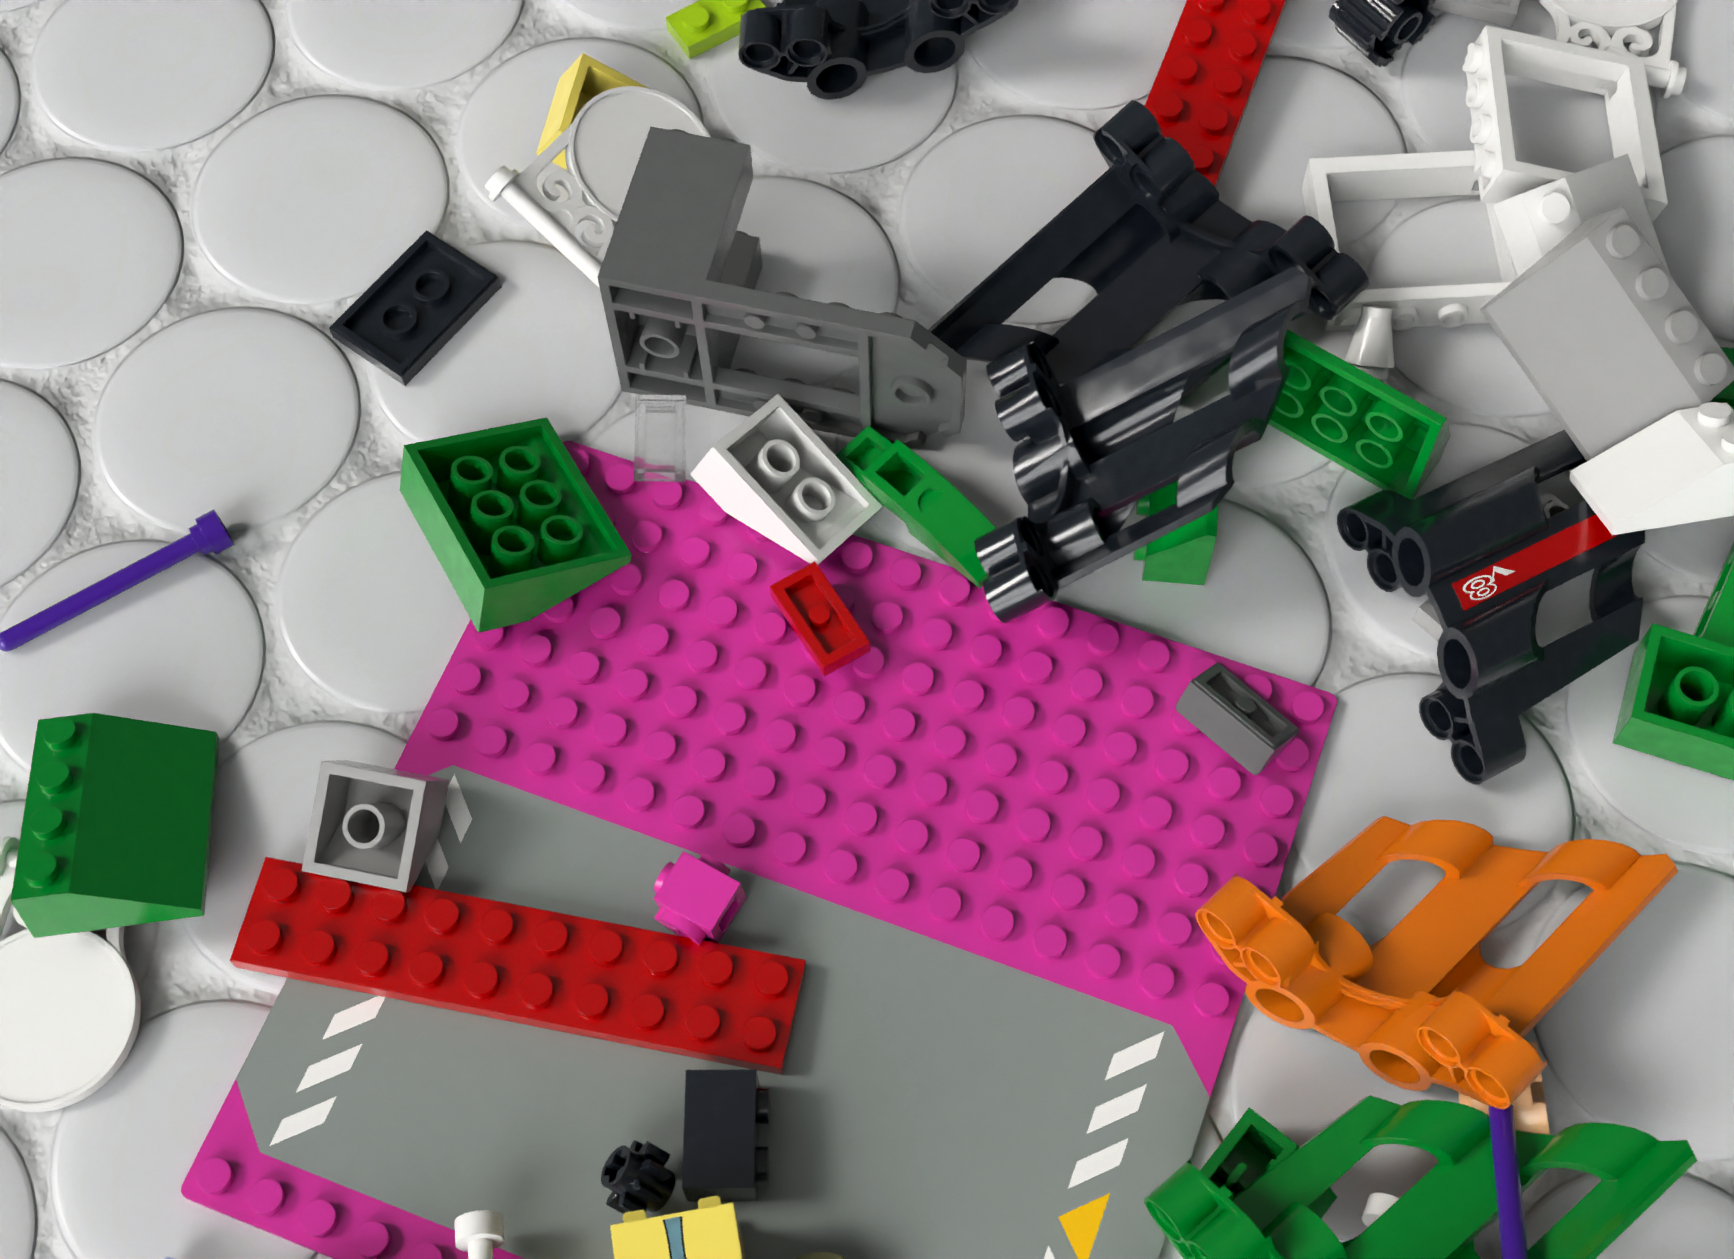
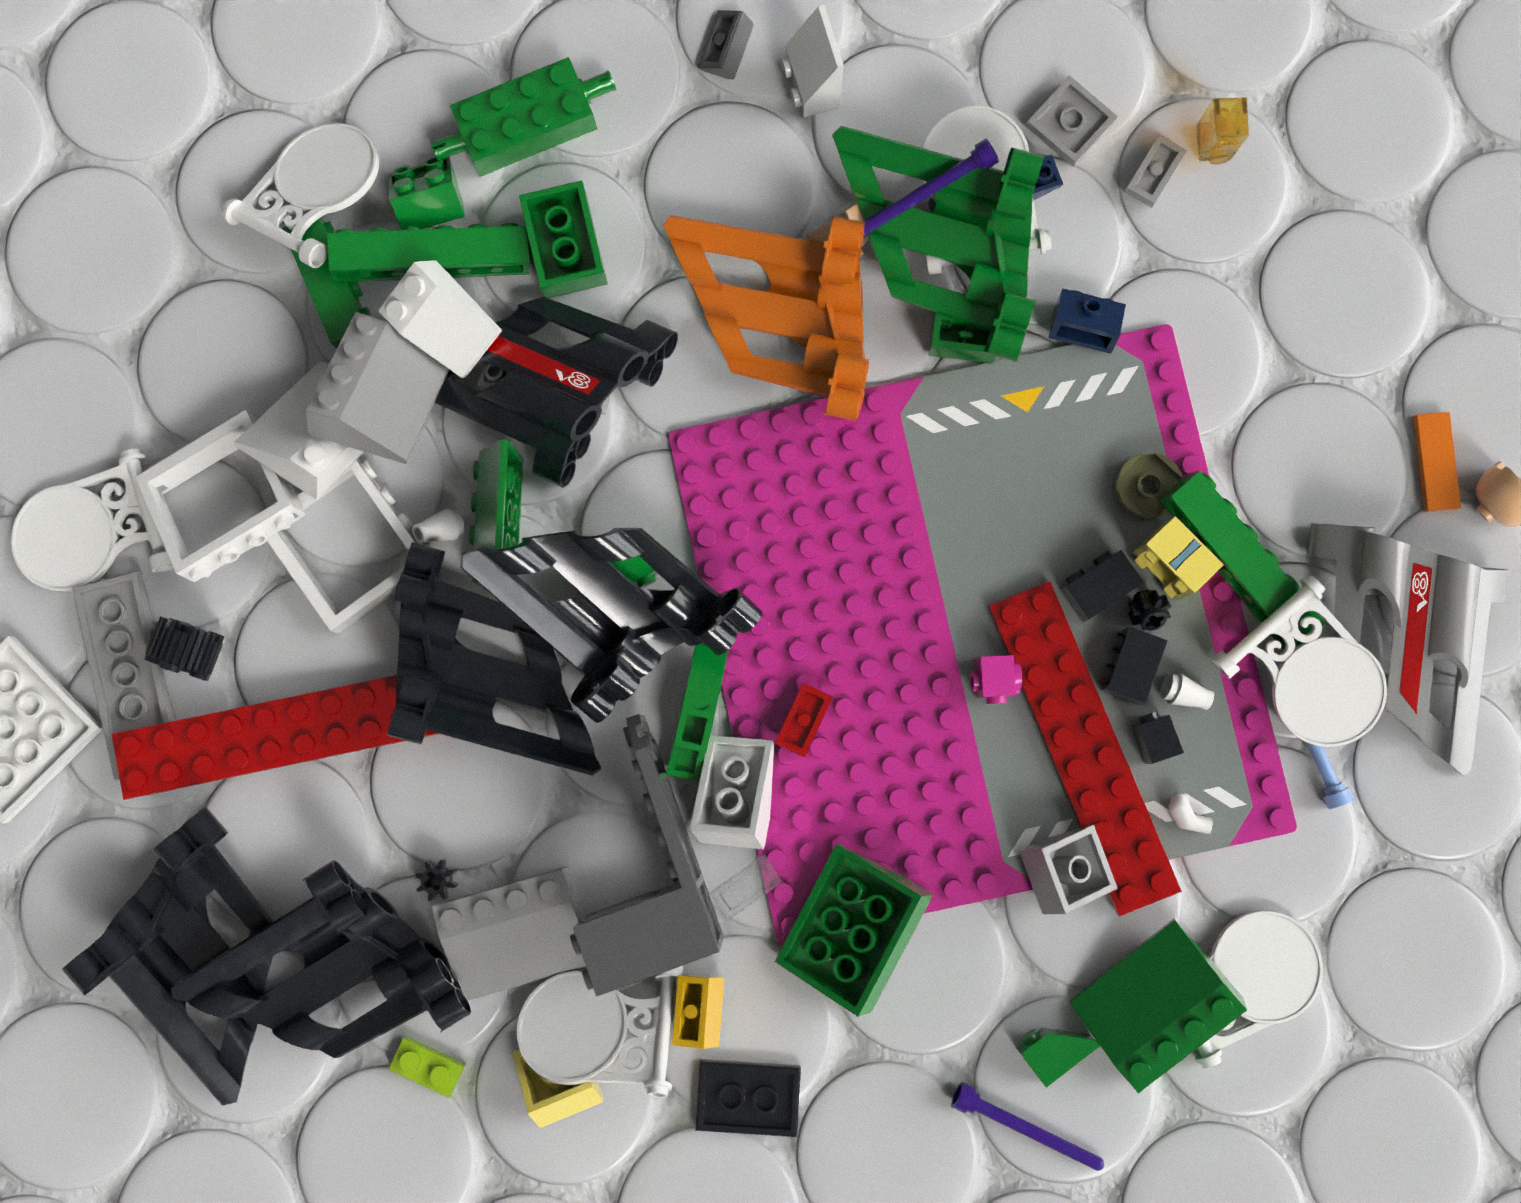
camera: 120 degrees left, 20 degrees up
dark grey slope [1175,663,1300,775] -> none
none -> black gear [415,859,459,901]
none -> light grey slope [431,867,586,1001]
none -> yellow brick [672,974,724,1049]
none -> green slope [1016,1028,1100,1088]
none -> black brick [1099,626,1168,705]
none -> black brick [1131,711,1184,764]
none -> white cone [1160,673,1214,710]
none -> white arm [1168,793,1213,834]

